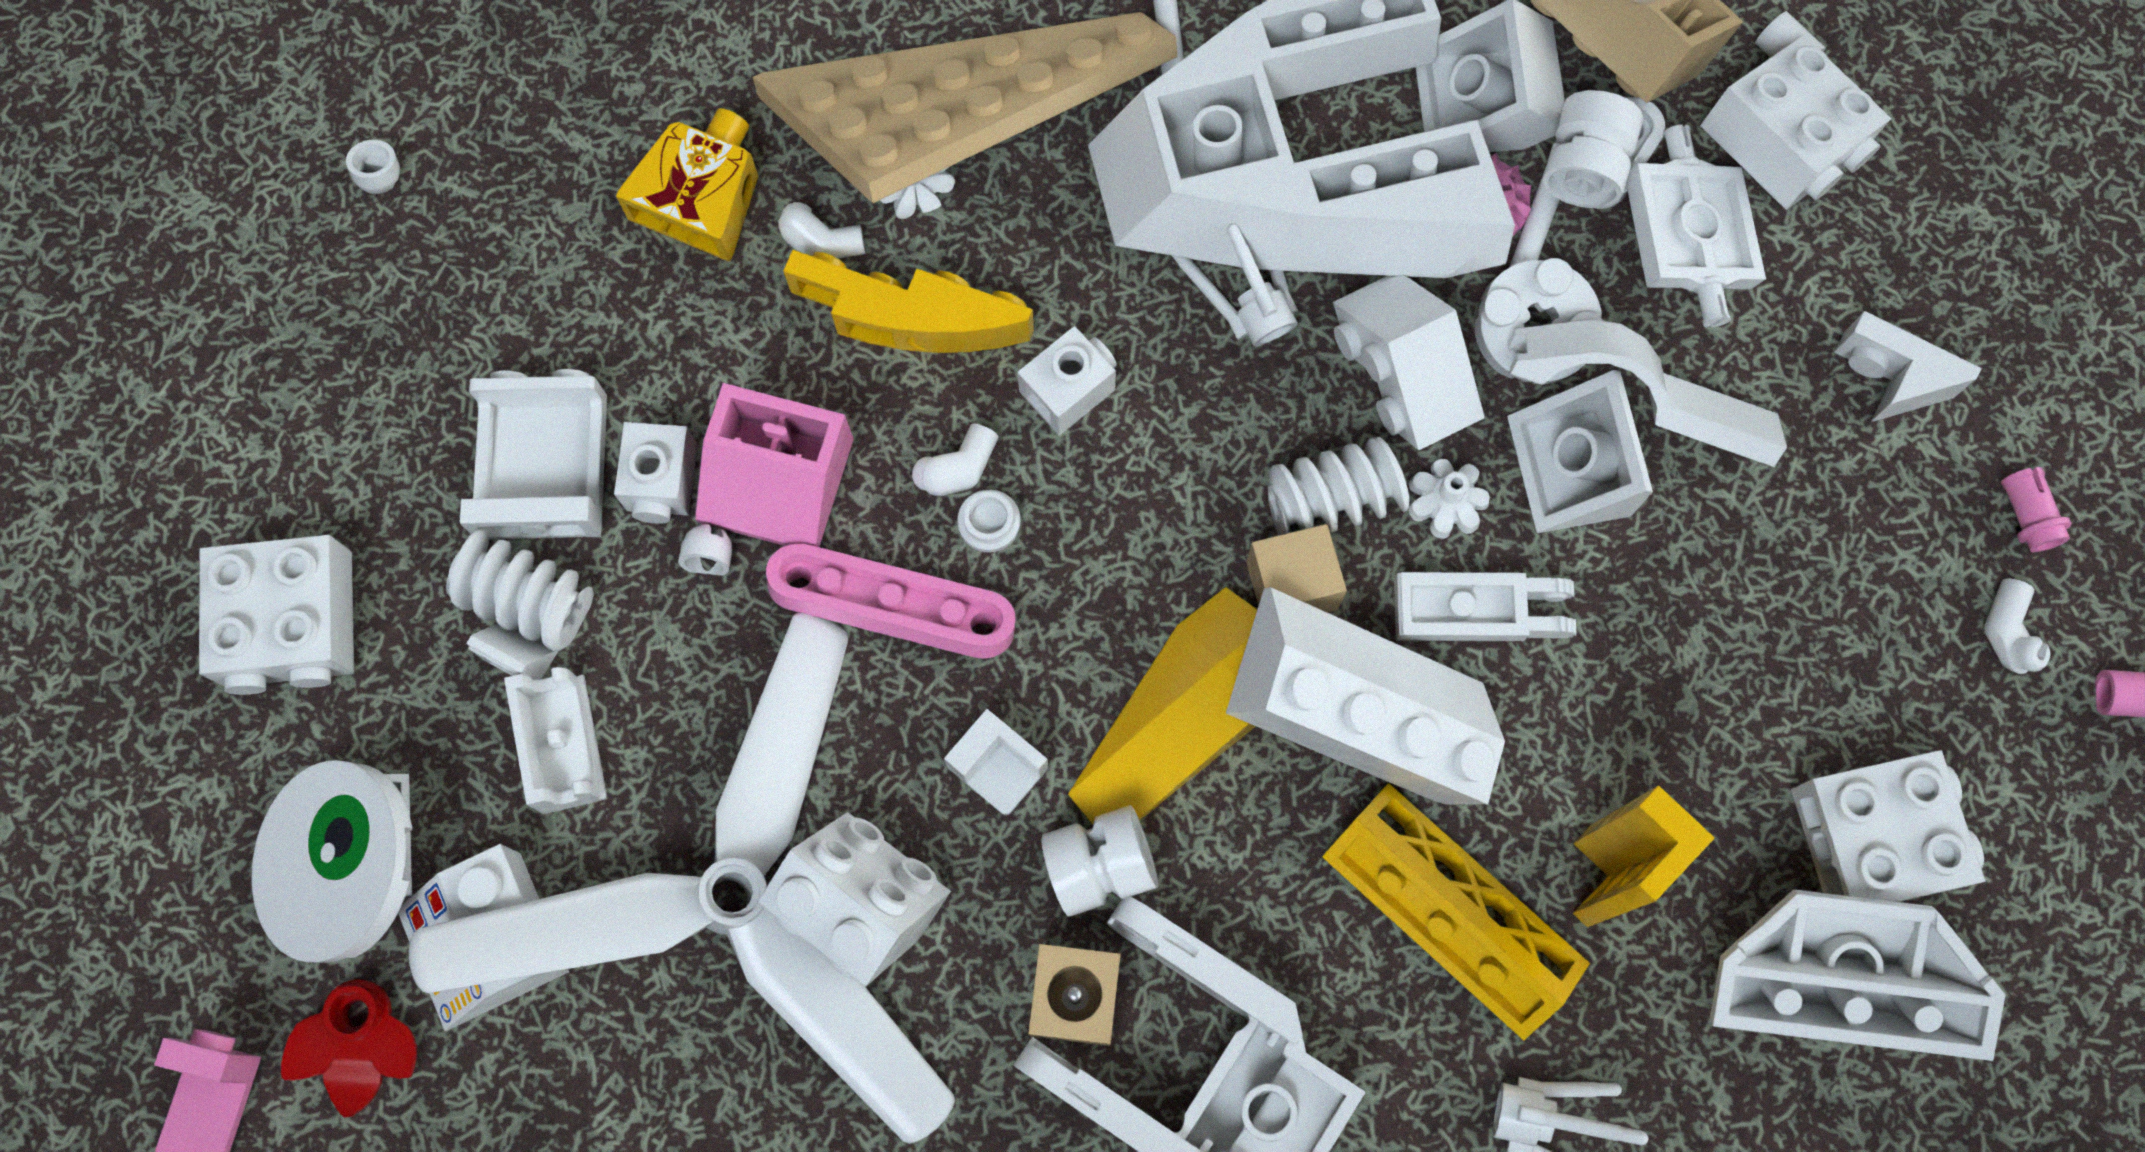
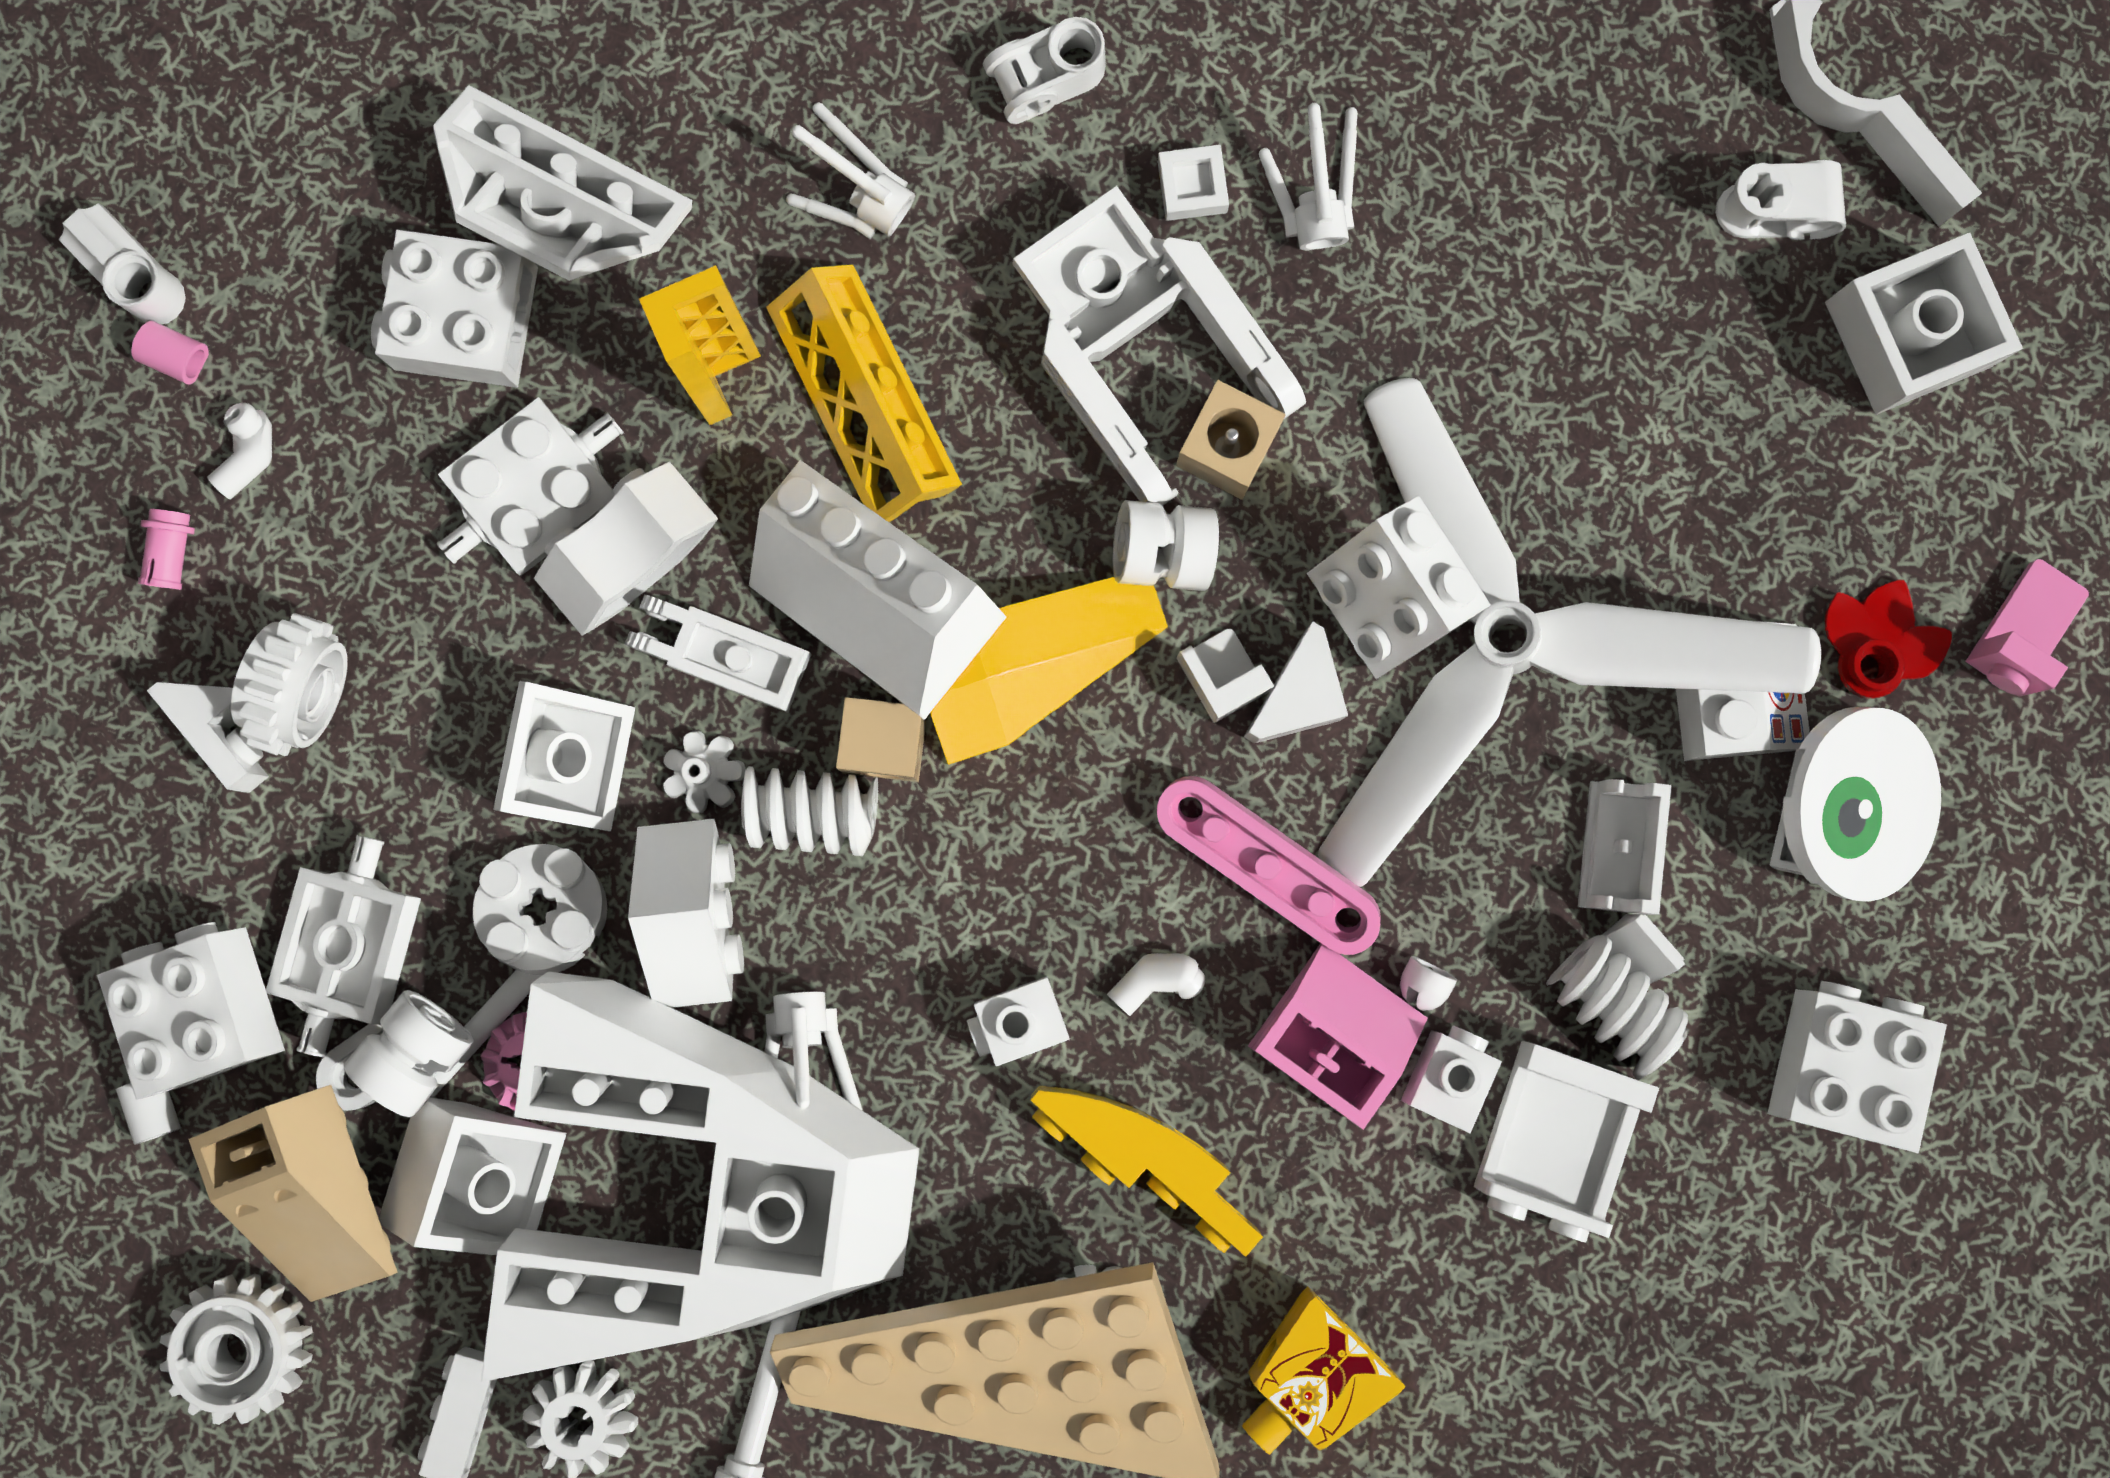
camera: 165 degrees left, 10 degrees up
white arm [778,202,866,258] -> none
white plate [958,490,1021,552] -> none
white piece [1508,319,1787,467] -> none
none -> white gear [231,613,347,756]
none -> white plate [437,397,624,576]
none -> white brick [534,462,718,636]
none -> white slope [1244,622,1348,744]

